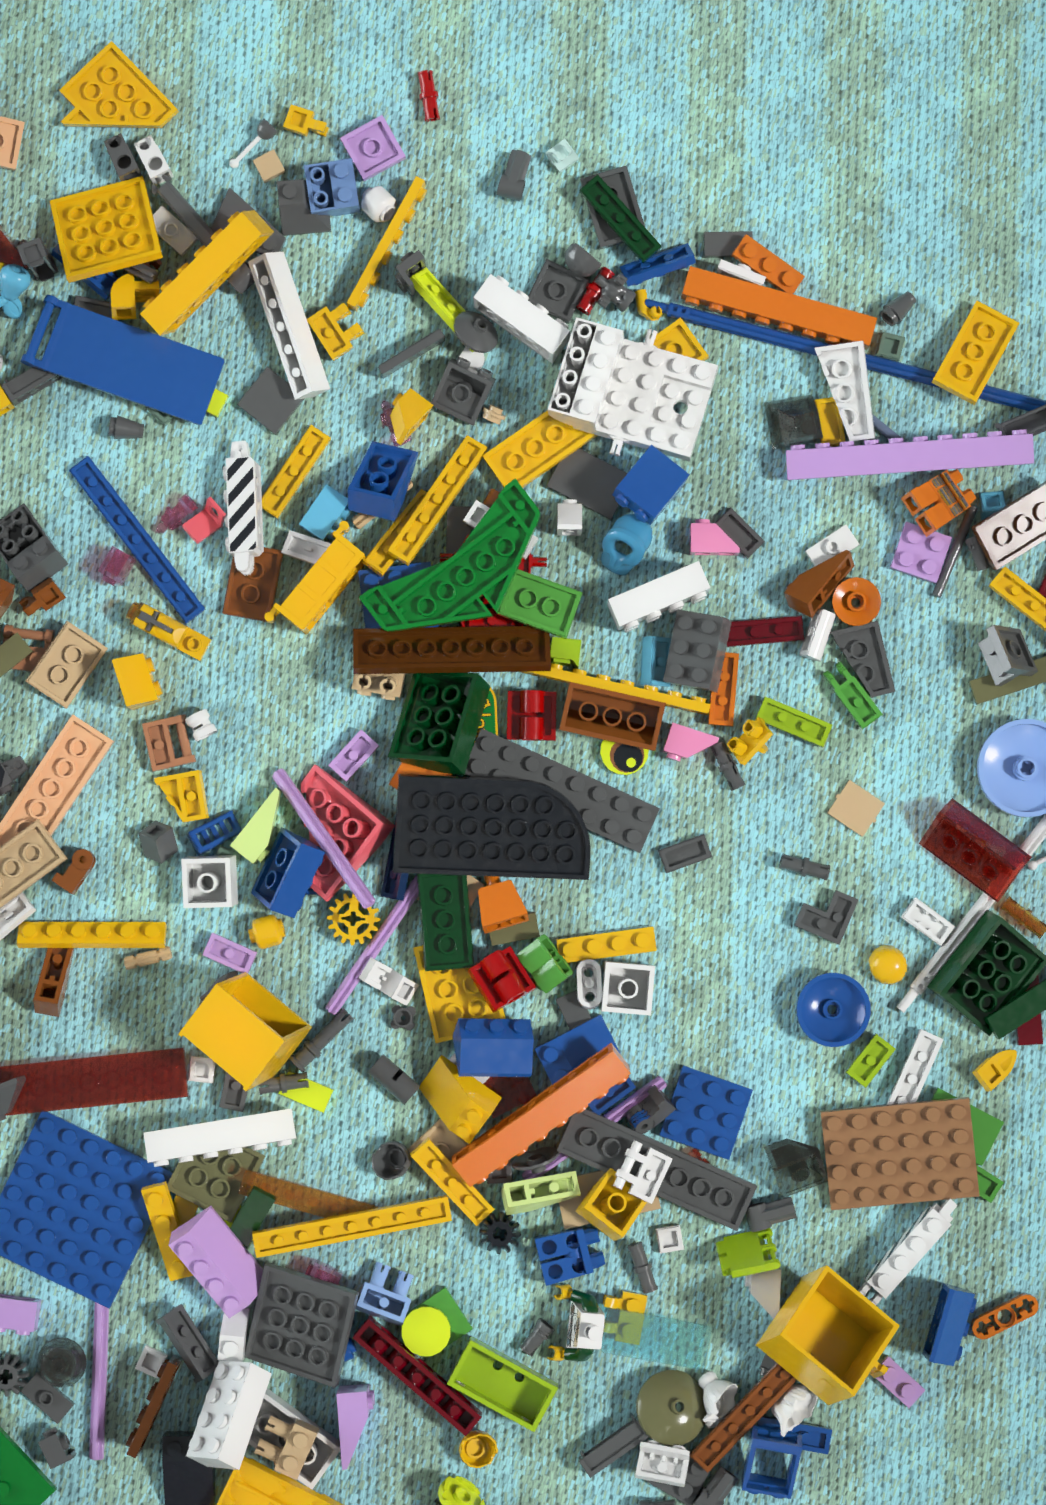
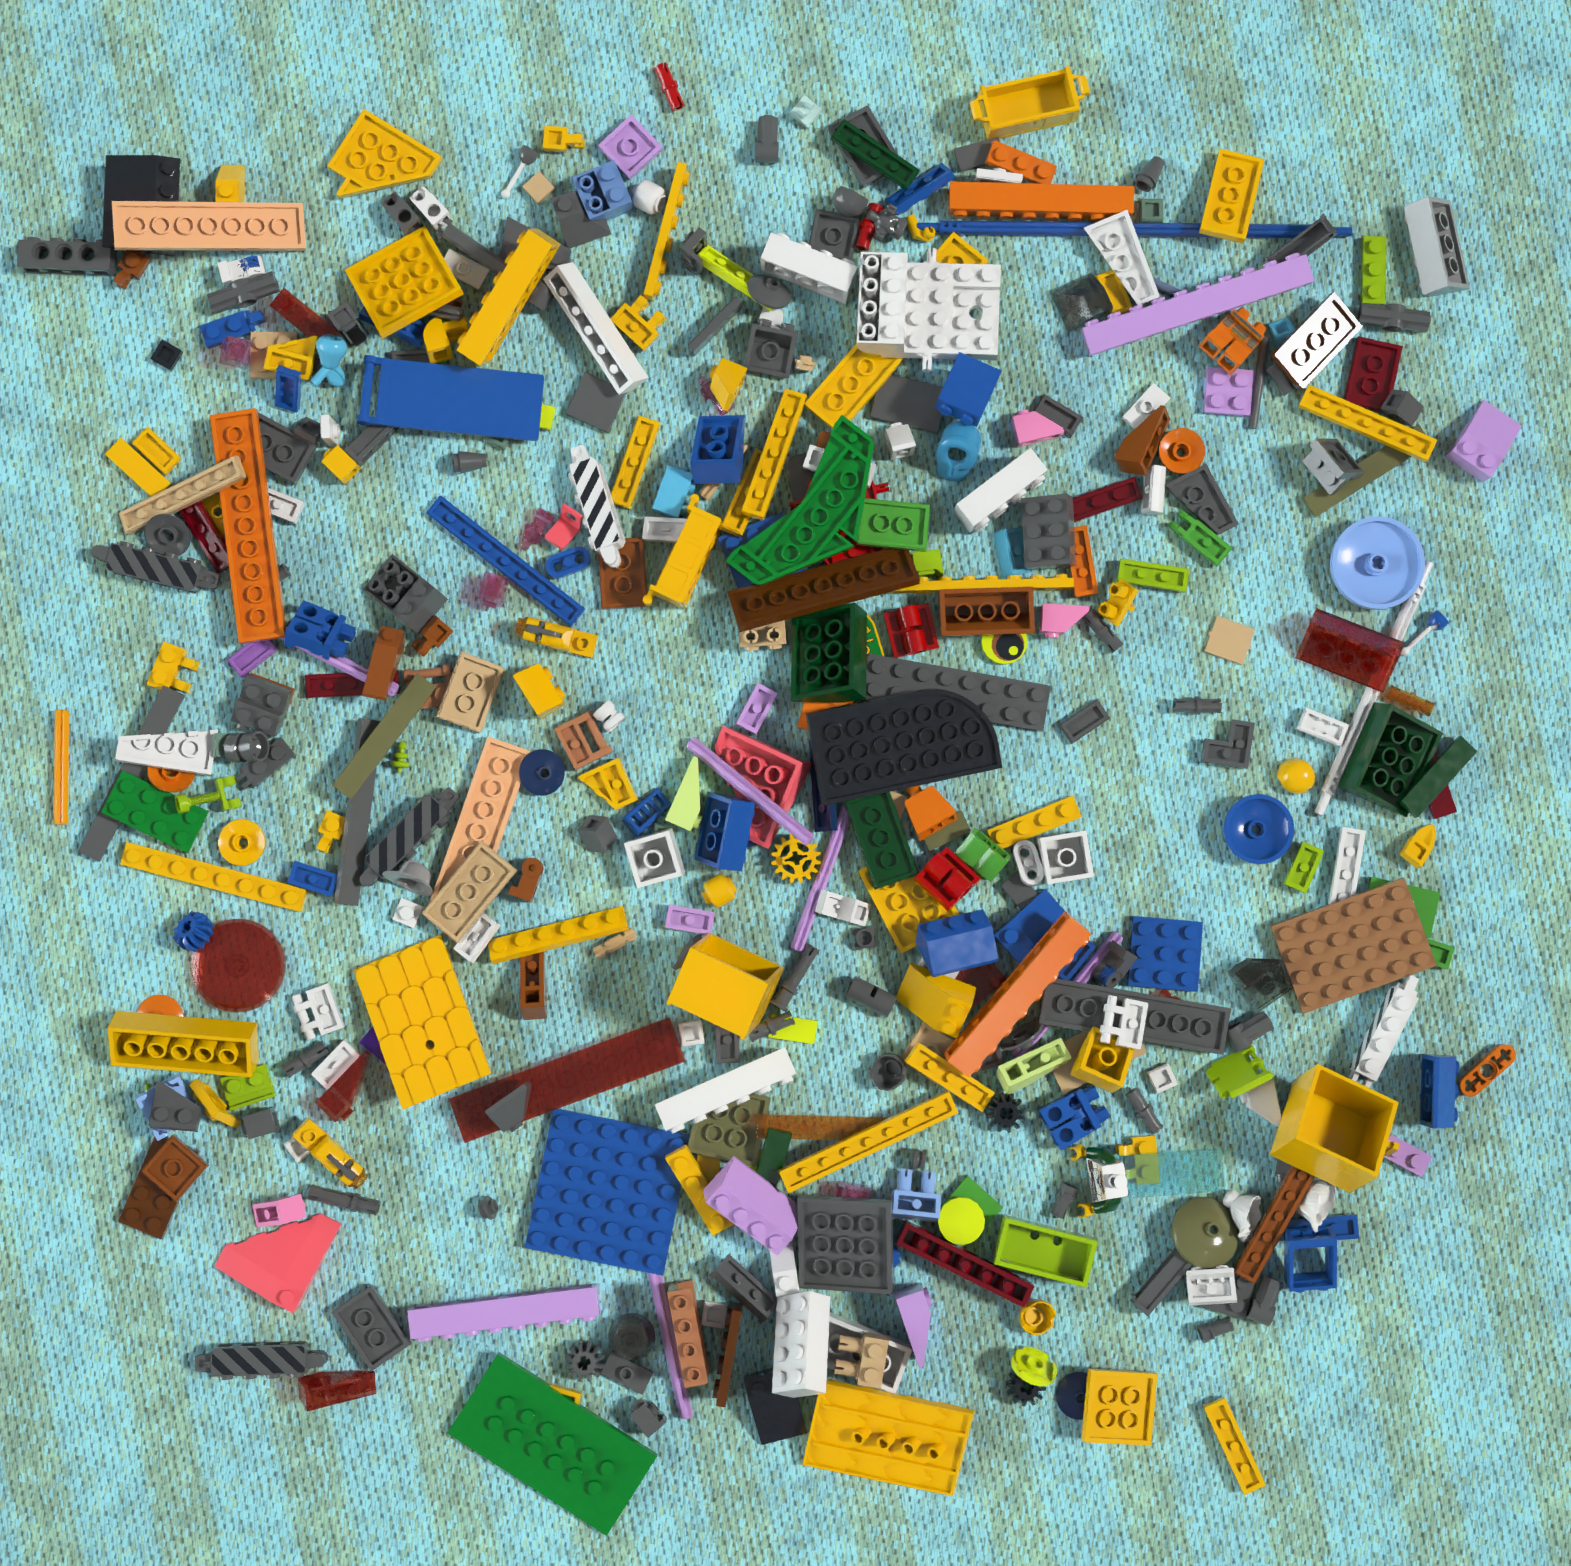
camera: 20 degrees left, 0 degrees up
none -> dark blue dish [519,749,565,796]
none -> blue plate [545,547,591,579]
none -> nougat panel [667,1279,710,1388]
none -> dark grey bush [912,1148,926,1171]
none -> yellow container [970,66,1090,140]

